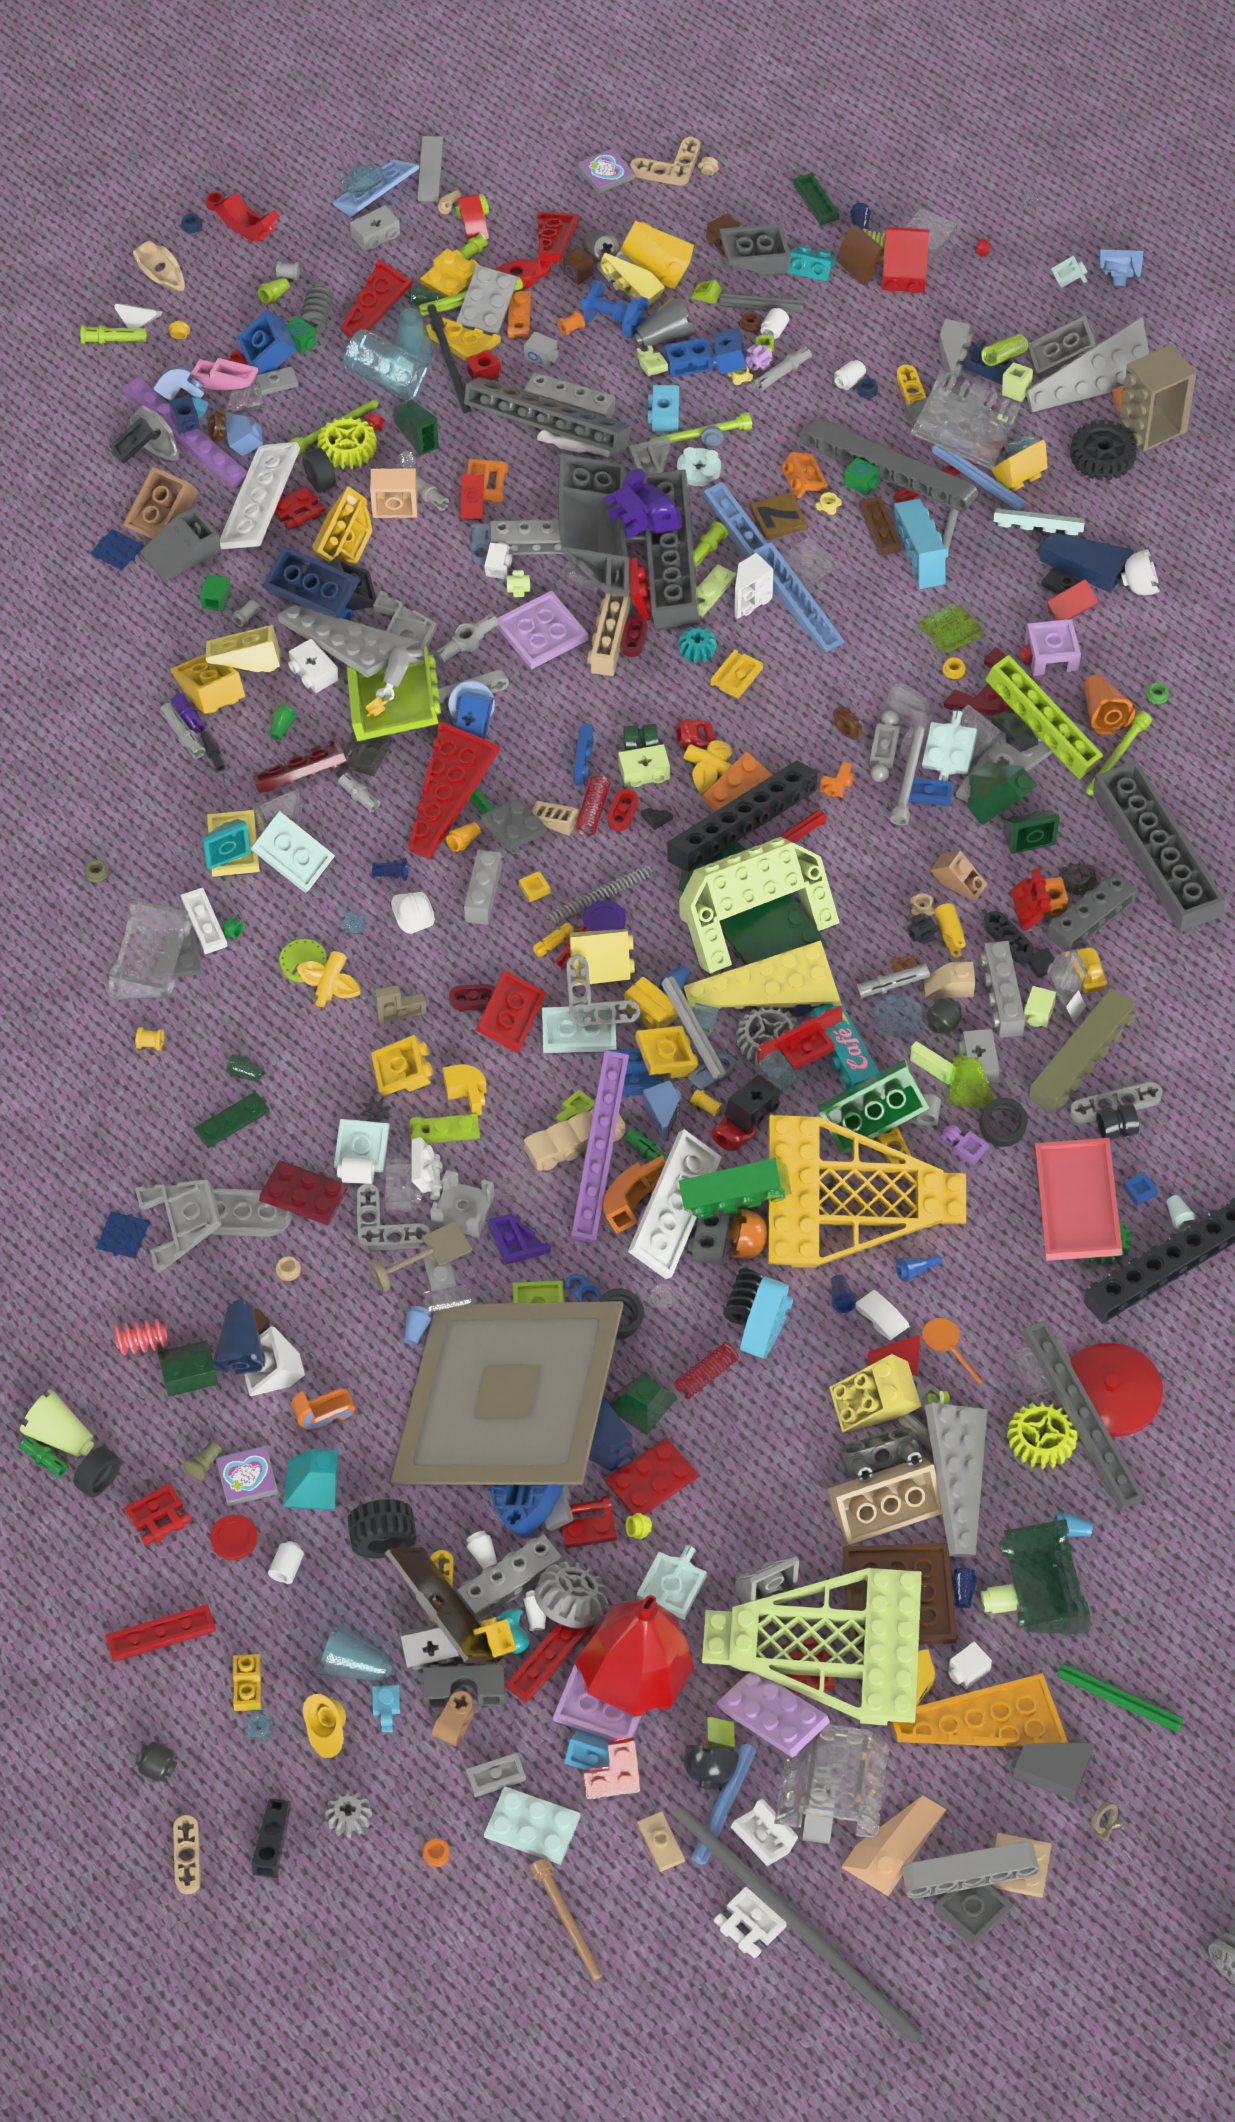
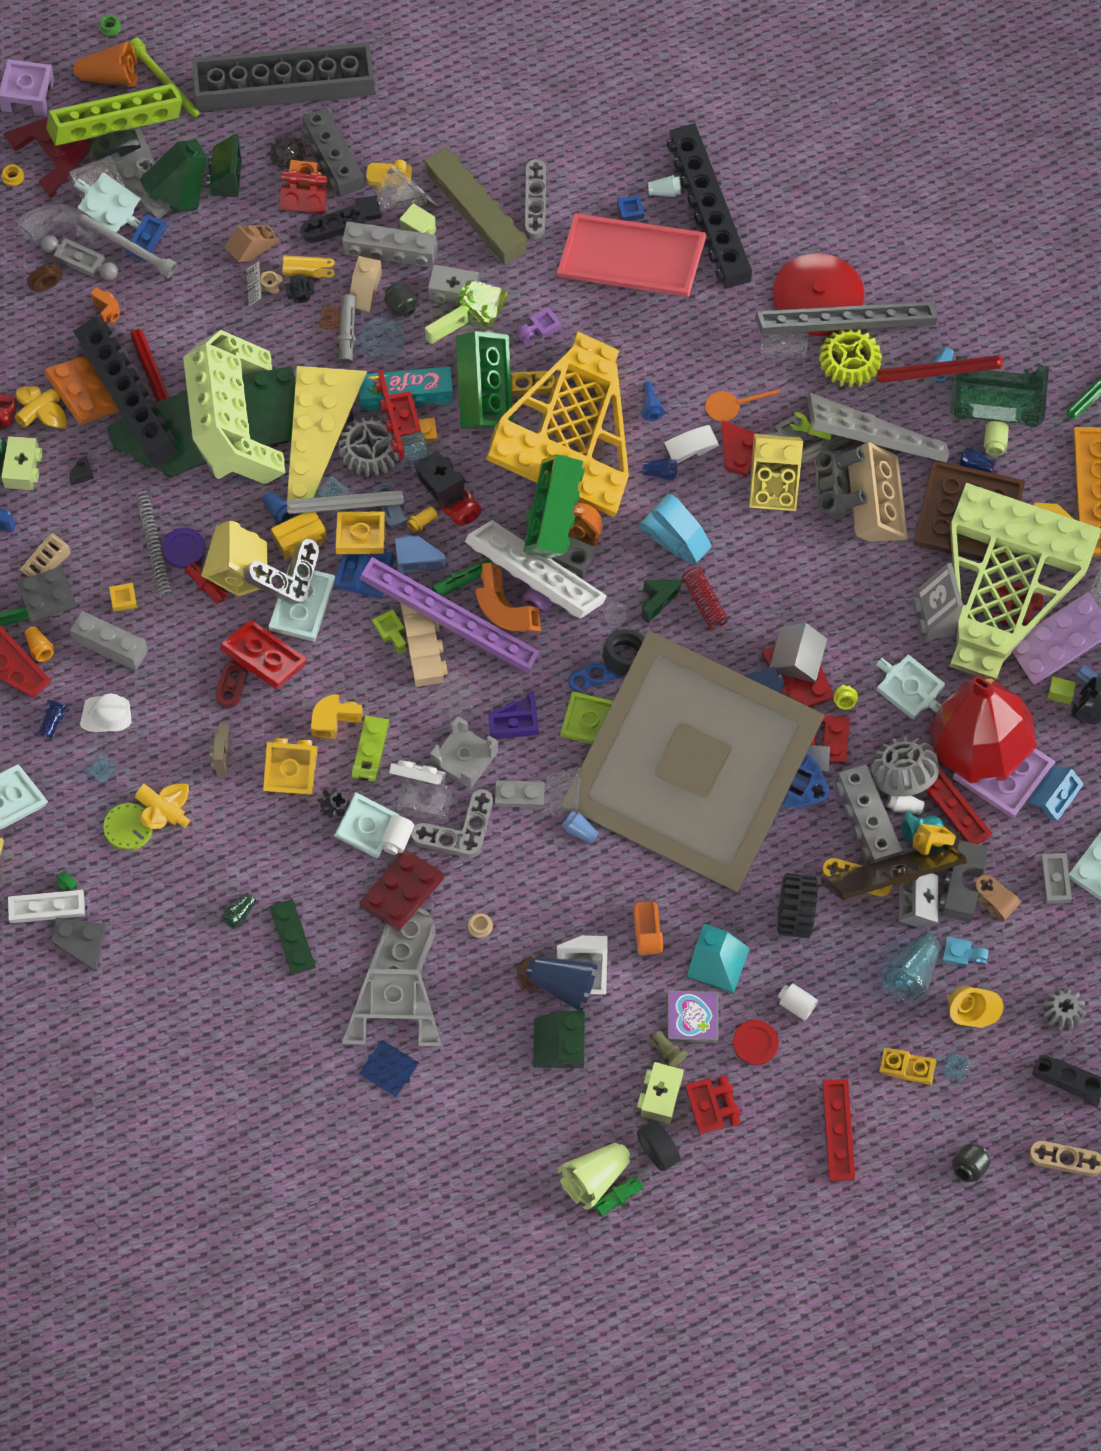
camera: 75 degrees left, 10 degrees up
clear windscreen [108,899,192,1000] -> none
coral piece [114,1318,169,1356] -> none
yellow bush [135,1027,164,1051] -> none
dark tan piece [367,1221,473,1293] -> none
white cone [466,1531,498,1570] -> none
yellow axle [533,923,574,957] -> none
red piece [575,775,610,836] -> none
clear red plate [583,1737,640,1799] -> none
red plate [608,789,638,831] -> none
dark green slope [609,1375,677,1435] -> none
black piece [723,1268,764,1325] -> none
white brick [949,1642,992,1689] -> none
black tyre [979,1097,1028,1147] -> none
red plate [1019,643,1033,665] -> none
black wheel [1096,1103,1139,1140] -> none
none -> white sticker [246,261,262,306]
none -> light orange plate [414,417,438,444]
none -> yellowish green brick [637,1062,684,1124]
none -> dark green slope [642,579,681,623]
none -> light grey slope [769,623,827,683]
none -> red axle [877,355,1004,383]

